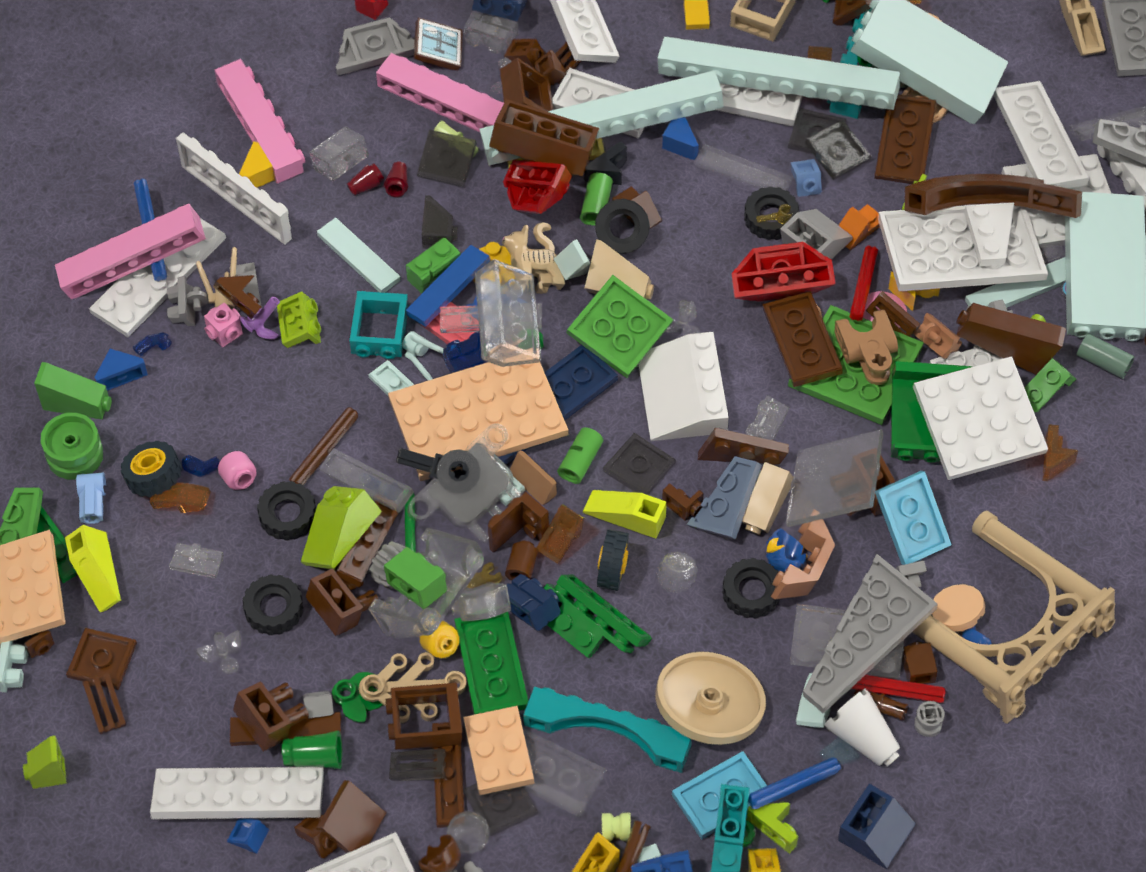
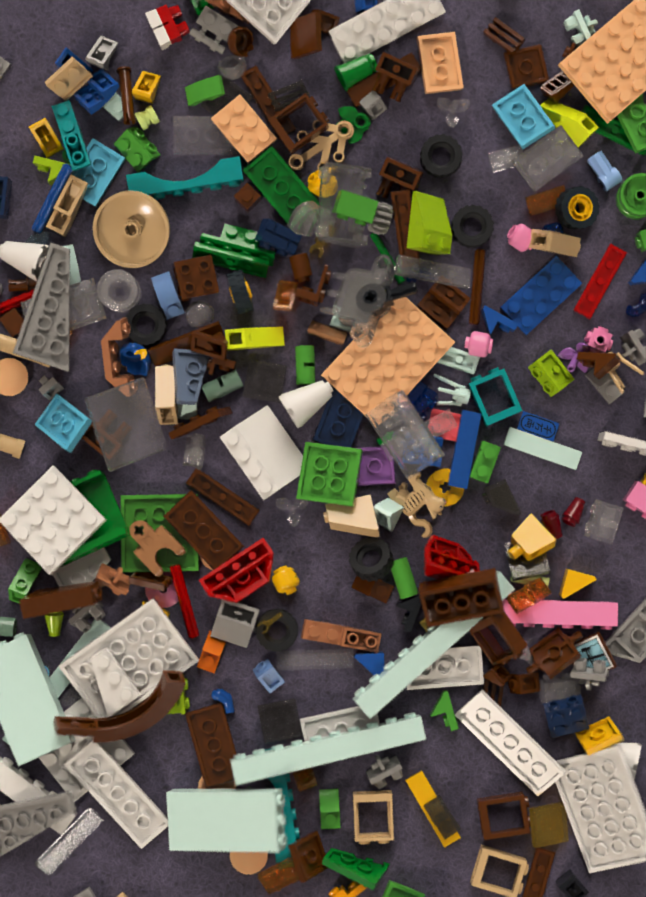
camera: 150 degrees right, 30 degrees up
clear smoke tile [804,120,872,180] -> none
none -> tan slope [46,174,88,237]
none -> clear wheel [97,269,142,313]
none -> bright green bracket [114,126,160,173]
none -> reddish brown tile [148,321,225,366]
none -> medium blue brick [151,271,185,320]
none -> reddish brown bracket [173,255,219,303]
none -> bright green slope [185,75,225,106]
none -> reddish brown tile [186,467,260,526]
none -> reddish brown slope [191,331,228,361]
none -> sand green pin [201,369,244,403]
none -> blue arm [211,689,235,713]
none -> reddish brown brick [234,183,262,213]
none -> yellow head [272,565,300,595]
none -> white cone [278,380,334,428]
none -> nougat slope [301,619,382,653]
none -> bright green slope [319,788,341,829]
none -> medium lavender tile [357,445,396,486]
none -> light grey hips [366,755,403,789]
none -> light nougat plate [417,32,464,94]
none -> reddish brown slope [417,275,471,331]
none -> bright green slope [430,690,459,731]
none -> bright pink head [465,331,494,358]
none -> blue slope [481,305,518,335]
none -> medium azure plate [492,84,555,150]
none -> blue plate [500,256,582,335]
none -> clear orange slope [506,577,551,614]
none -> yellow torso [507,513,556,561]
none -> clear slope [512,125,584,192]
none -> blue tile [517,411,559,442]
none -> reddish brown plate [526,627,583,679]
none -> tan slope [528,229,581,257]
none -> reddish brown slope [540,71,574,104]
none -> yellow slope [559,569,597,599]
none -> light grey hips [570,658,609,691]
none -> red tile [573,243,627,319]

